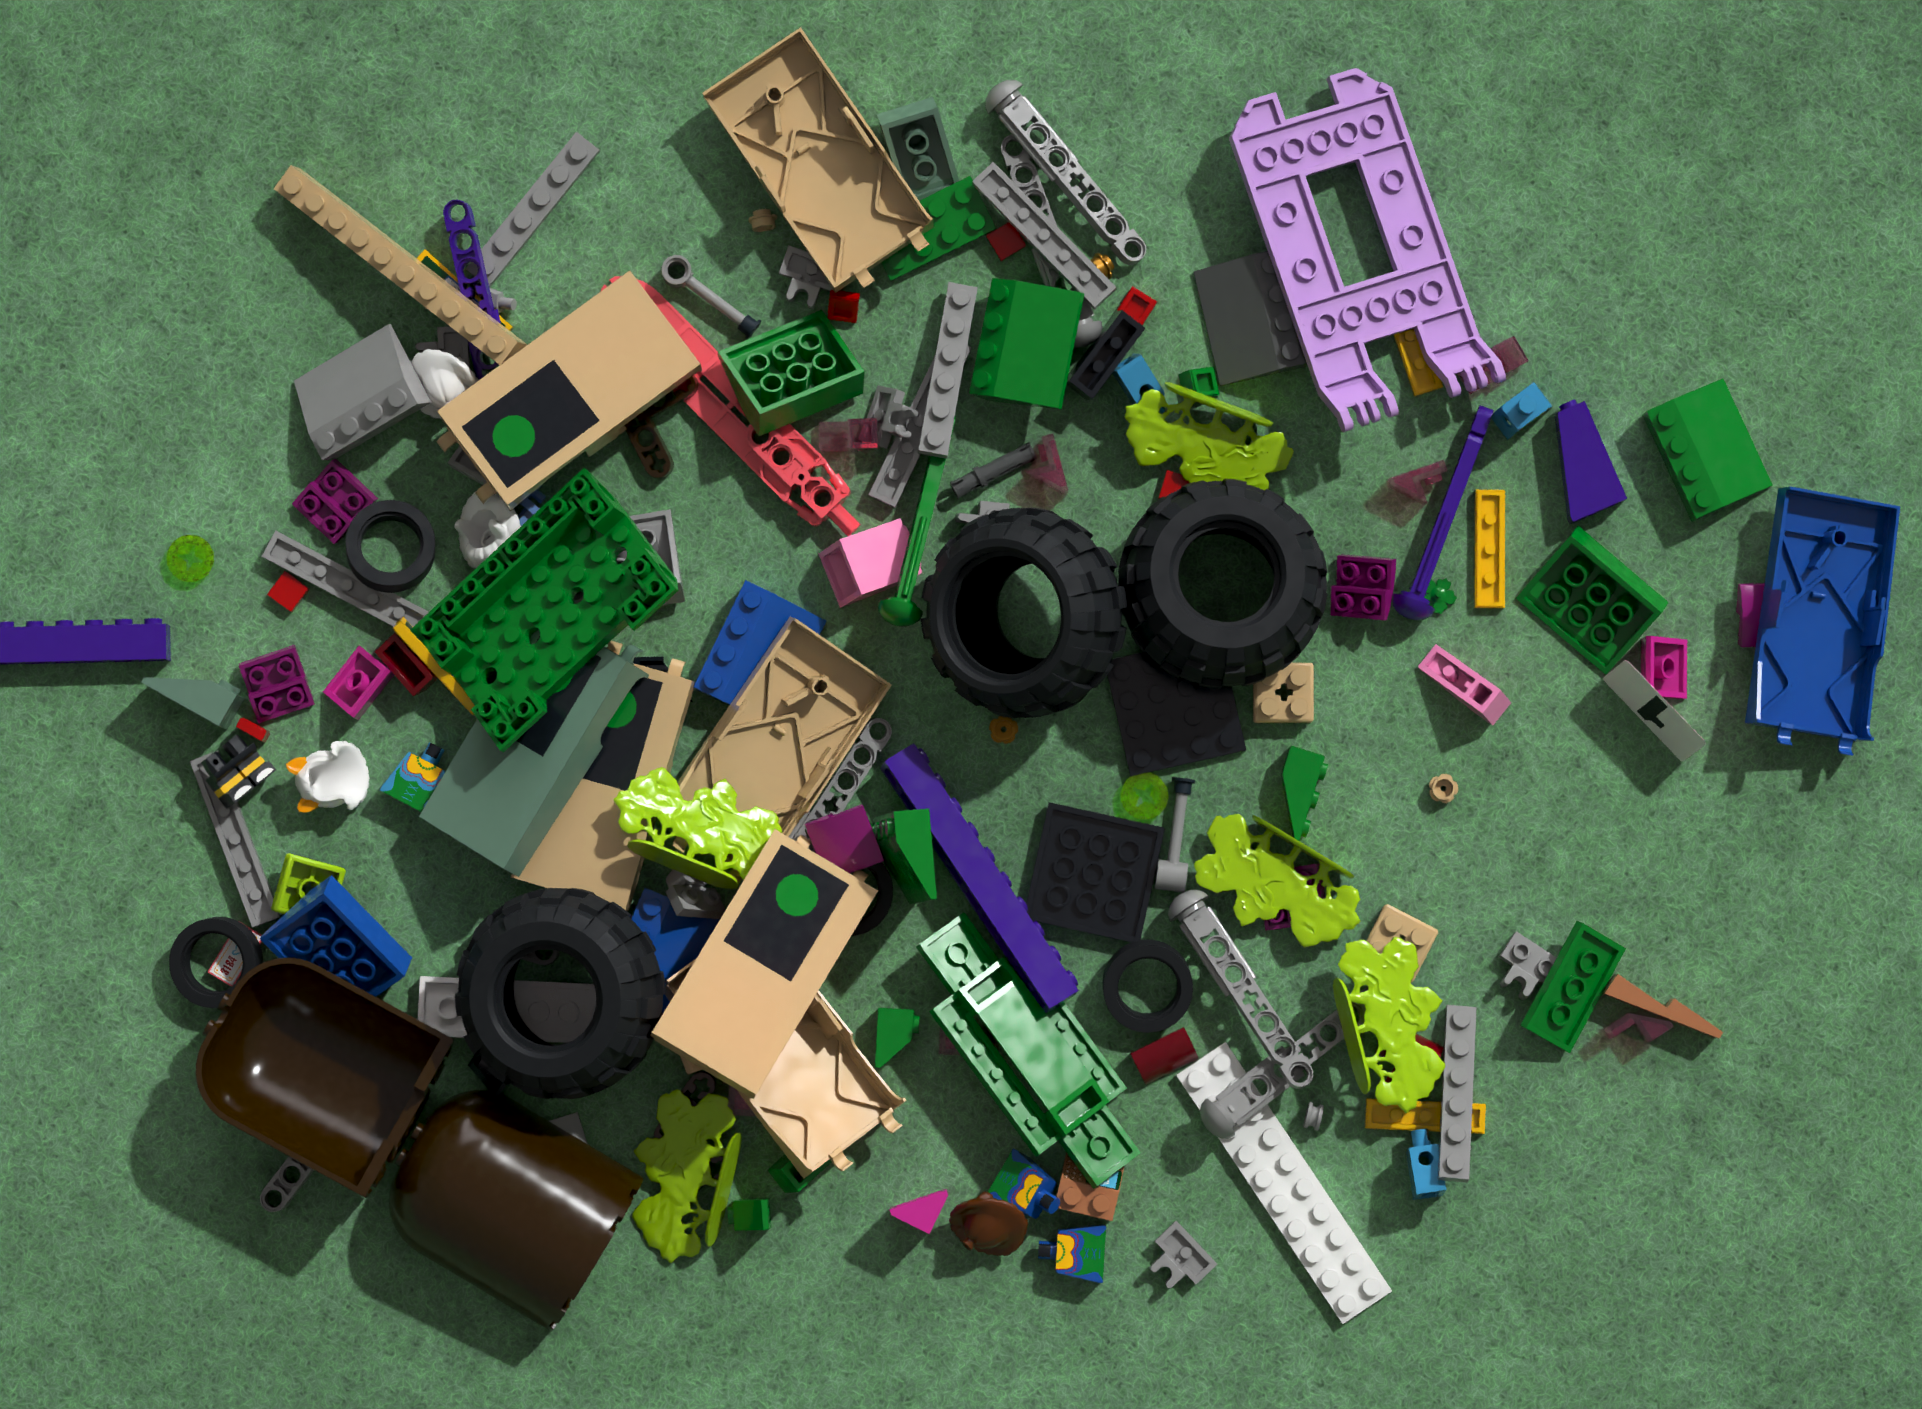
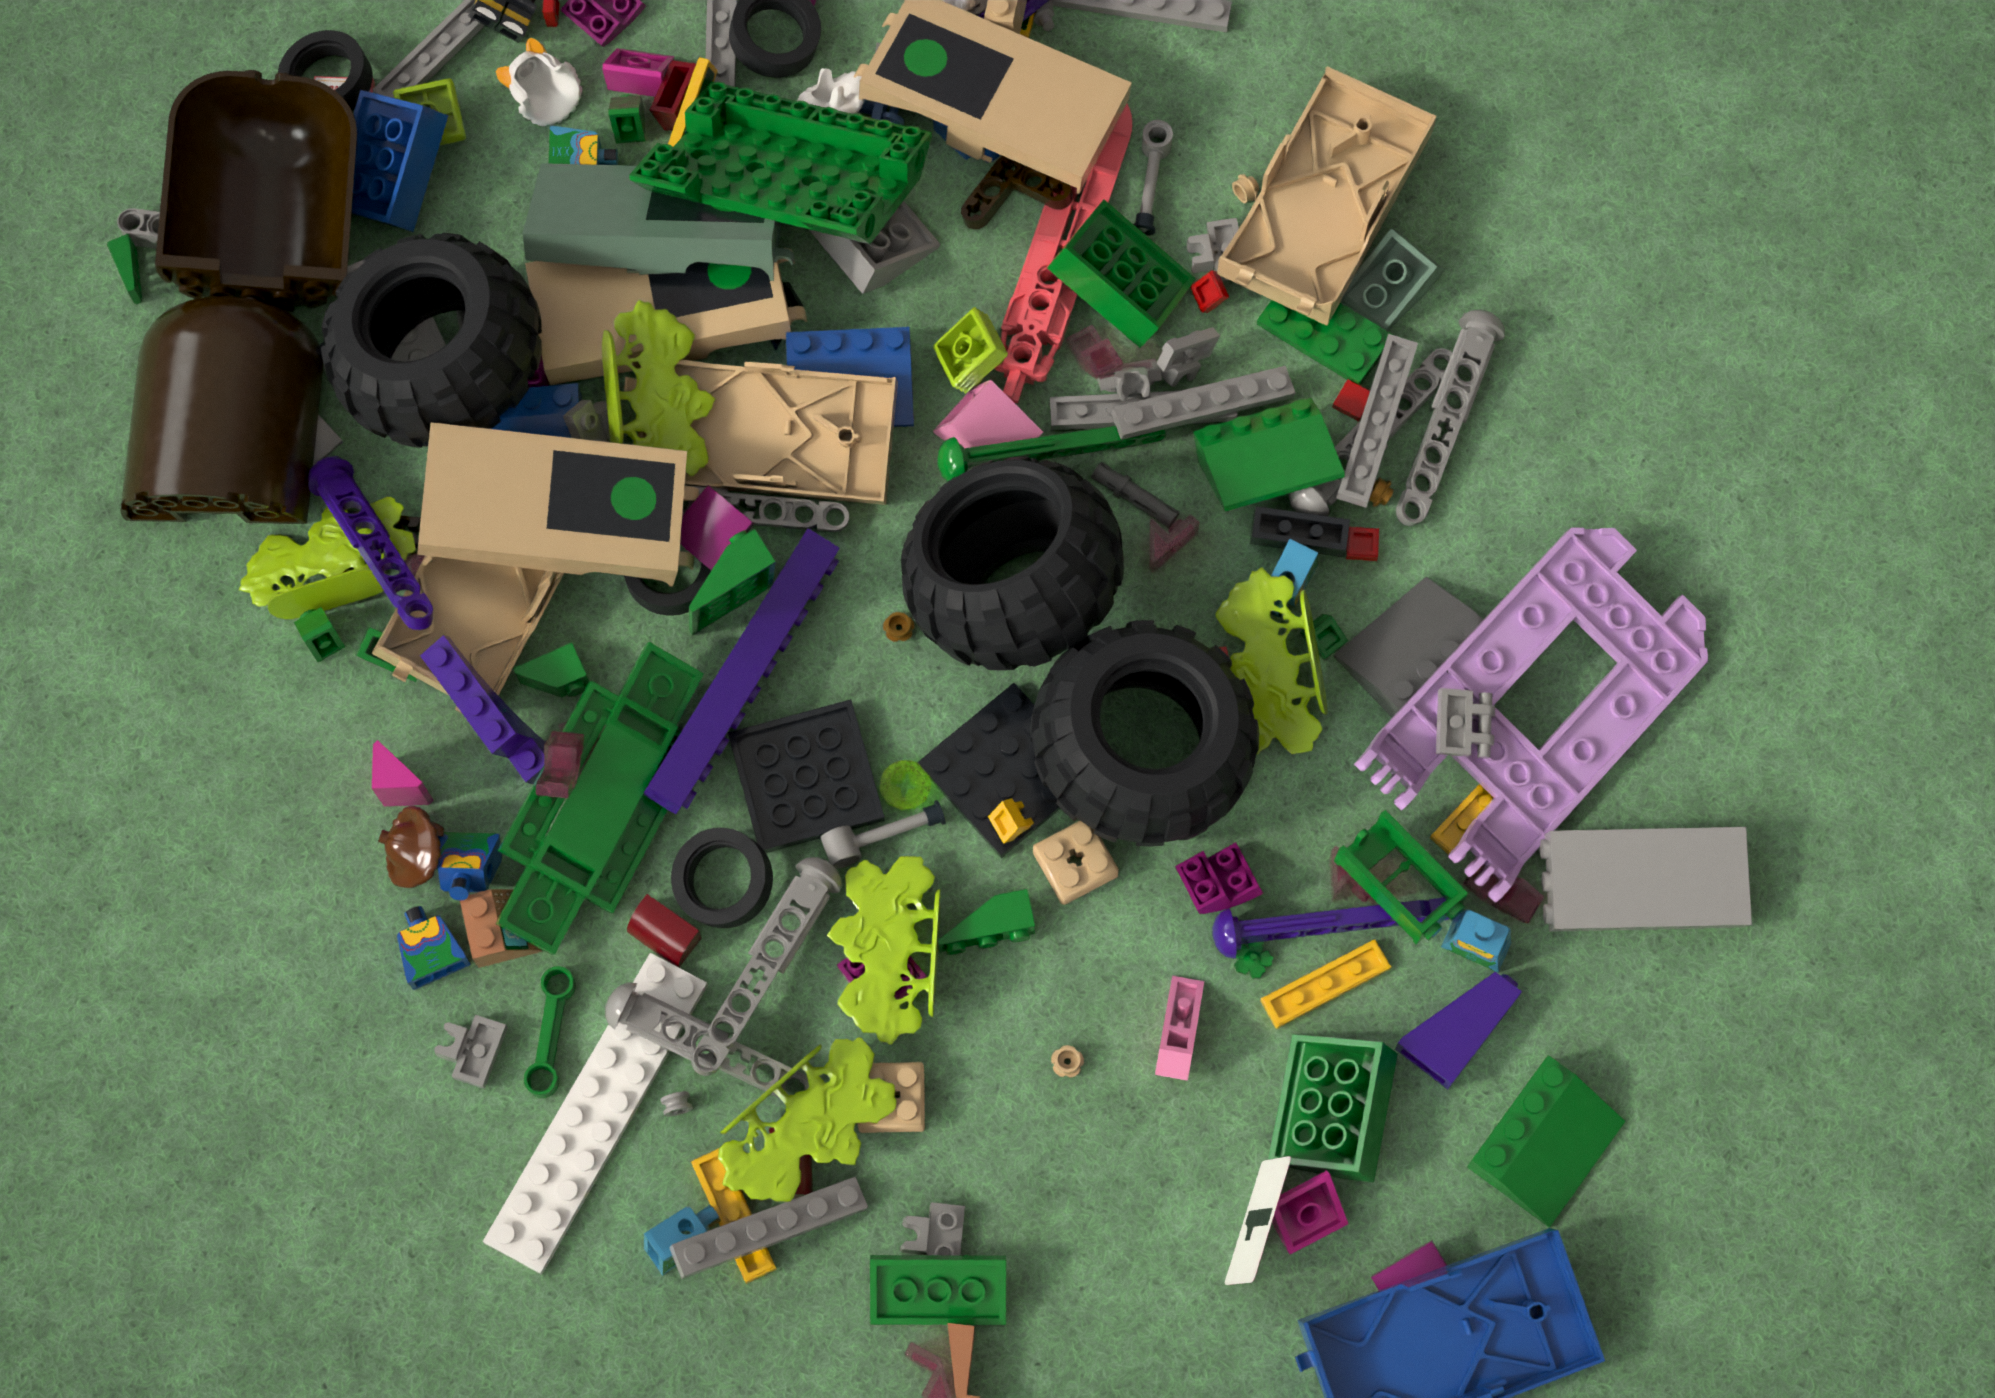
camera: 60 degrees right, 15 degrees down
none -> green slope [107,234,142,305]
none -> dark purple piece [307,456,433,630]
none -> dark purple arch [420,635,552,784]
none -> green piece [524,966,576,1098]
none -> clear pink slope [536,731,584,798]
none -> green slope [608,94,646,144]
none -> lime brick [933,307,1008,394]
none -> yellow tile [988,798,1034,844]
none -> light grey plate [1157,327,1220,387]
none -> green door [1334,810,1468,945]
none -> light grey plate [1436,688,1495,759]
none -> light grey brick [1540,827,1752,932]

